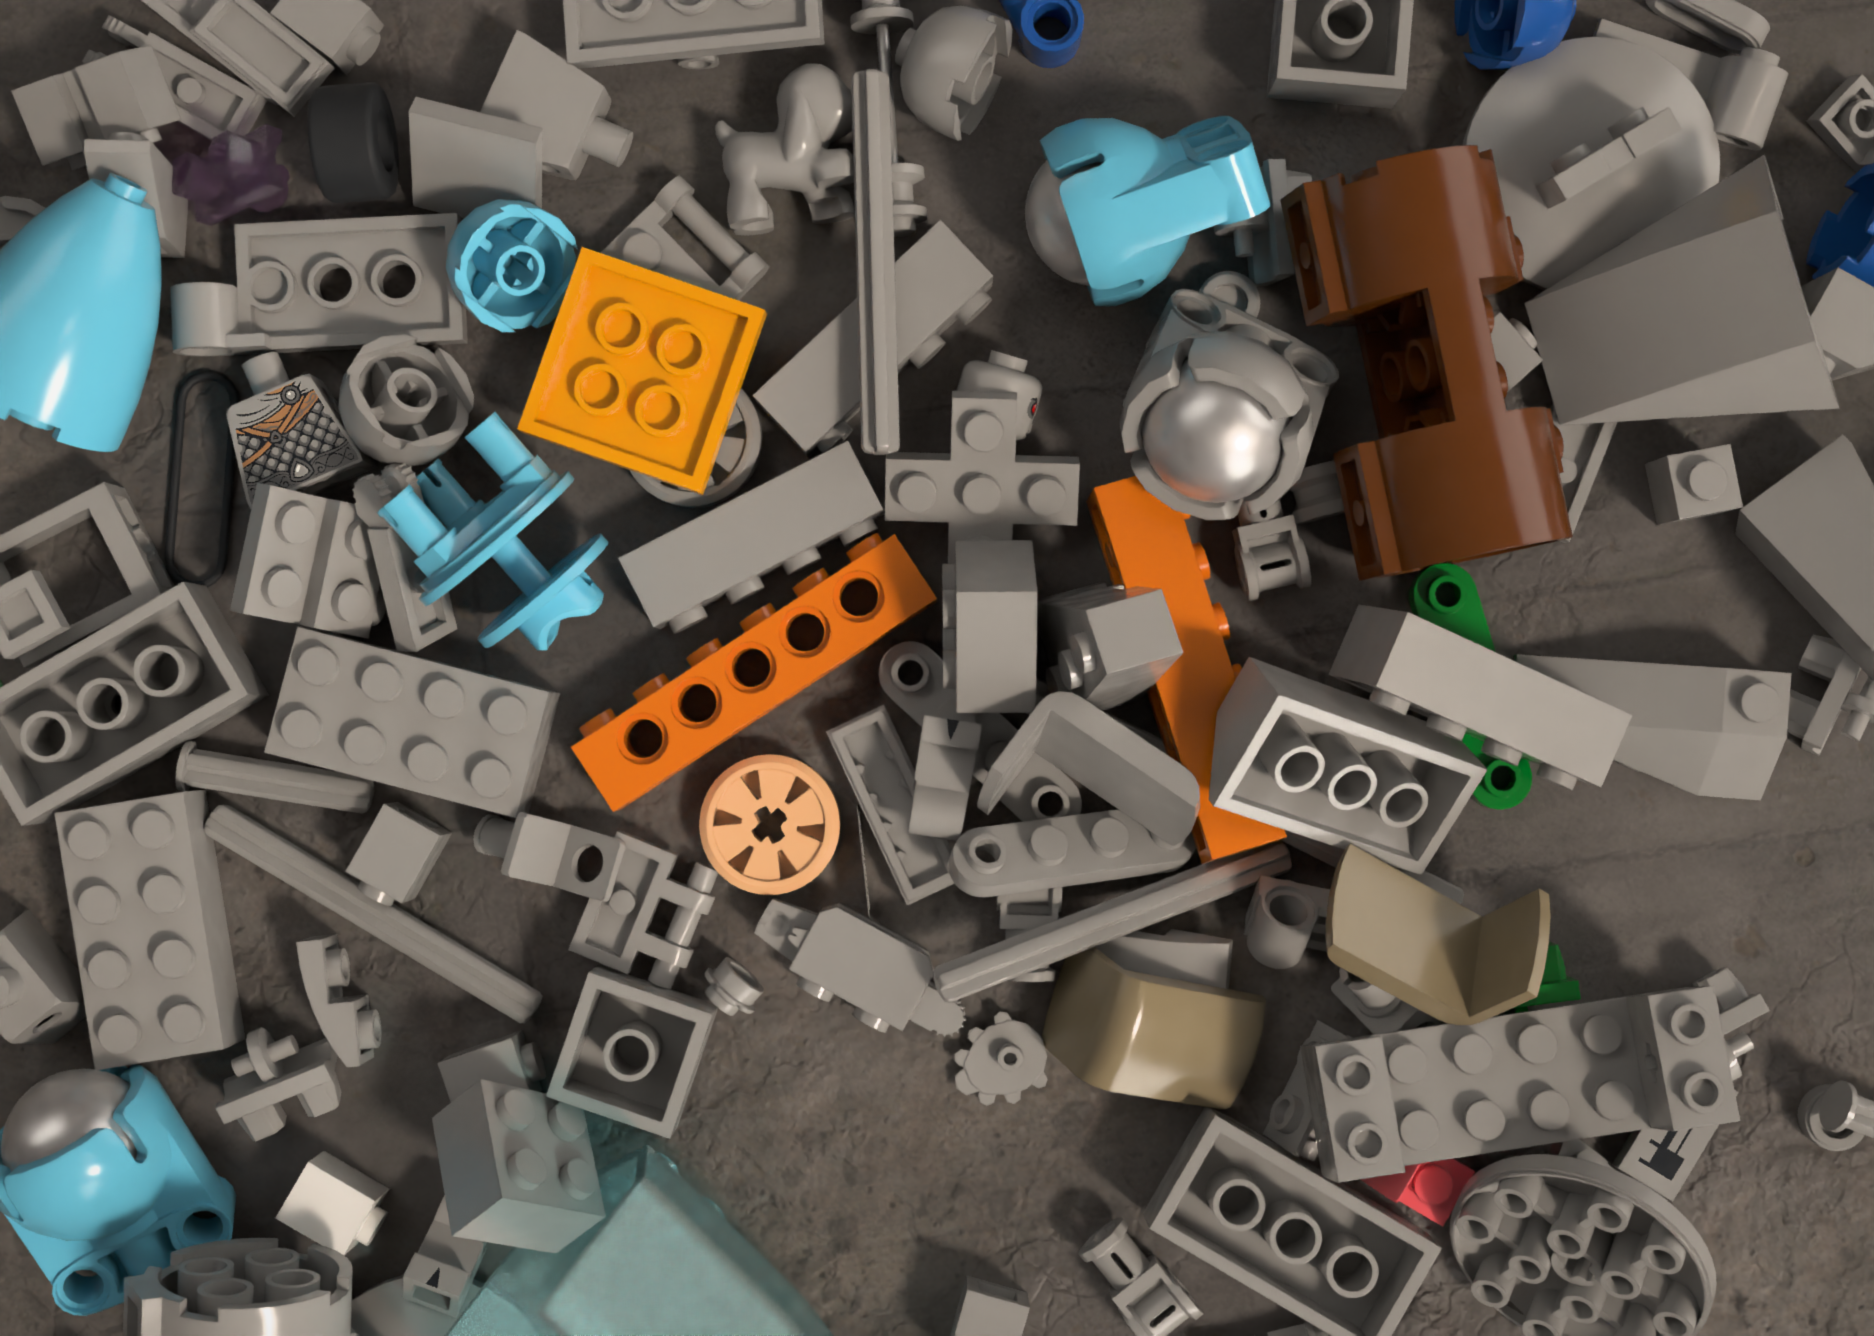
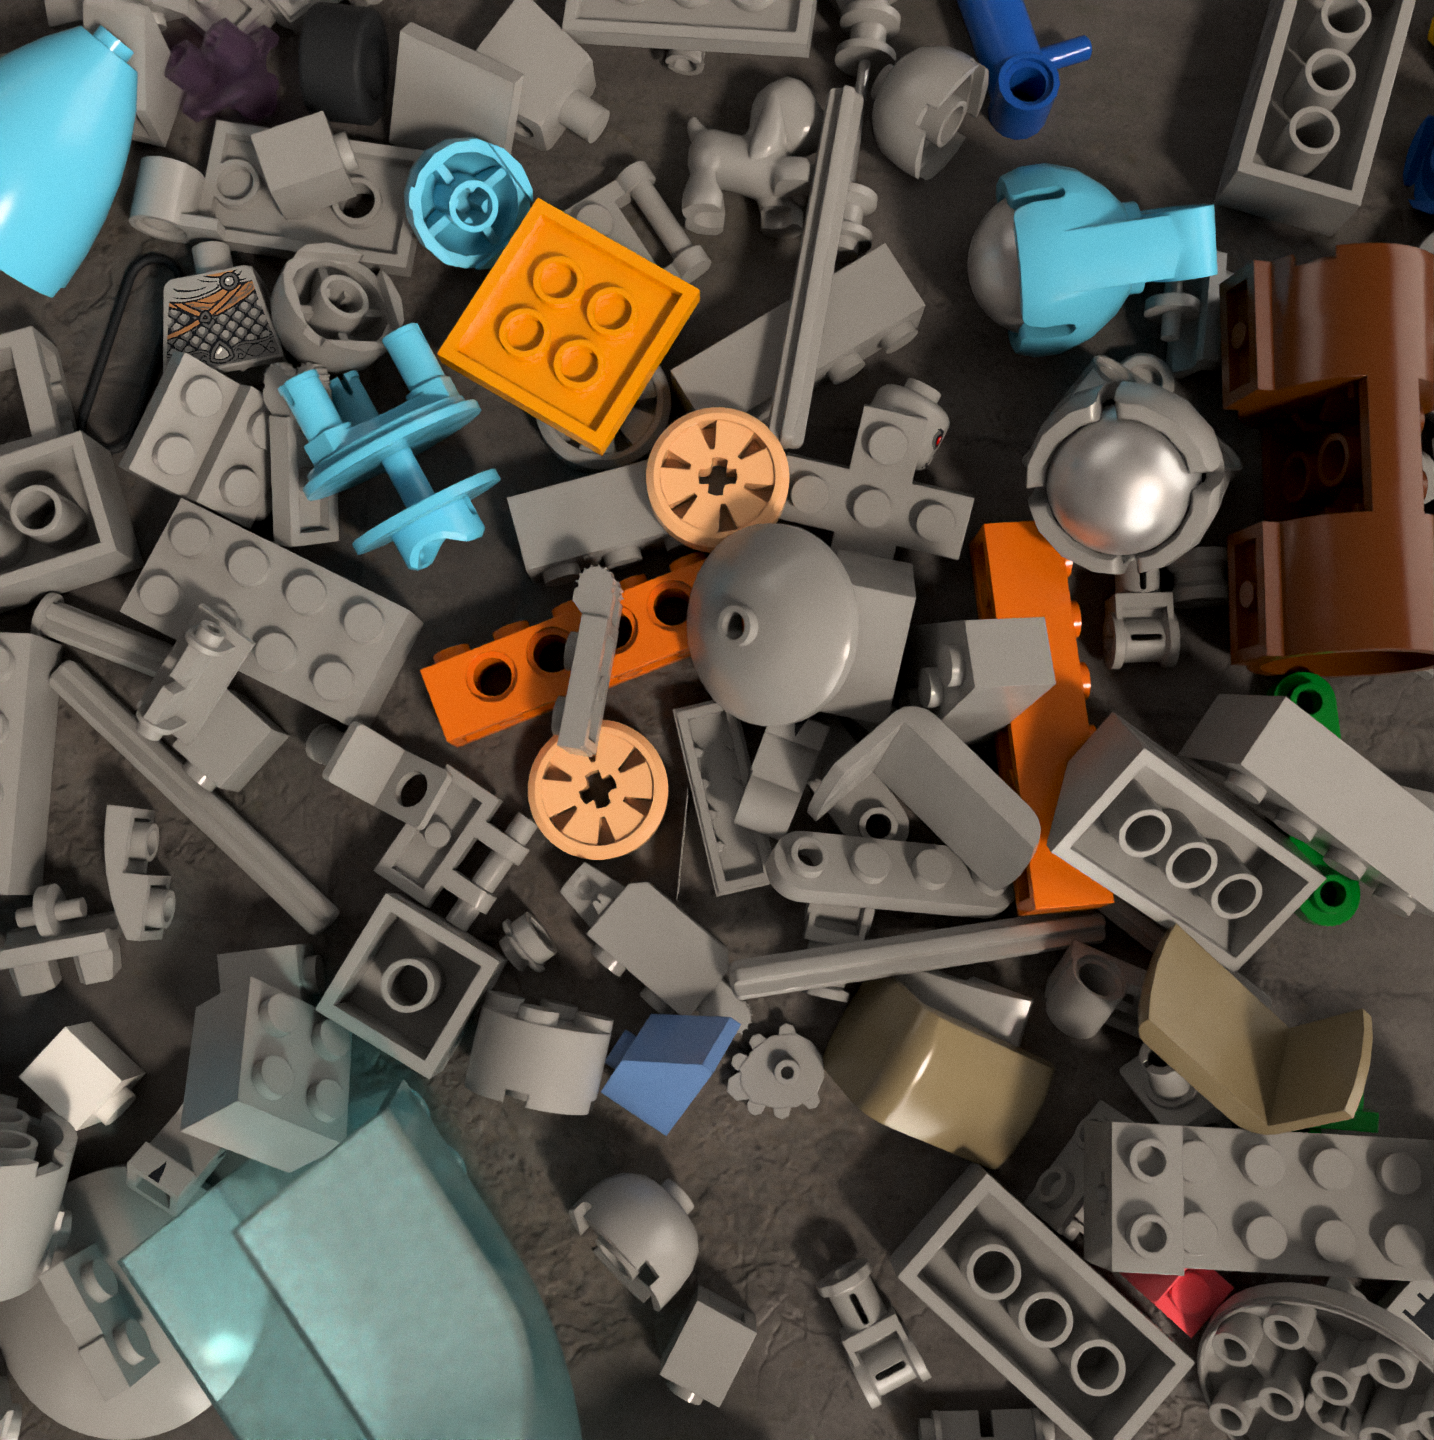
camera: 15 degrees right, 5 degrees down
none -> light grey hinge [136,603,256,746]
none -> light grey brick [250,111,359,220]
none -> light grey brick [464,990,614,1115]
none -> light grey hinge [551,564,624,757]
none -> light grey cylinder [568,1173,699,1312]
none -> medium blue slope [601,1014,741,1136]
none -> light nougat wheel [646,407,789,553]
none -> light grey dish [687,523,859,726]

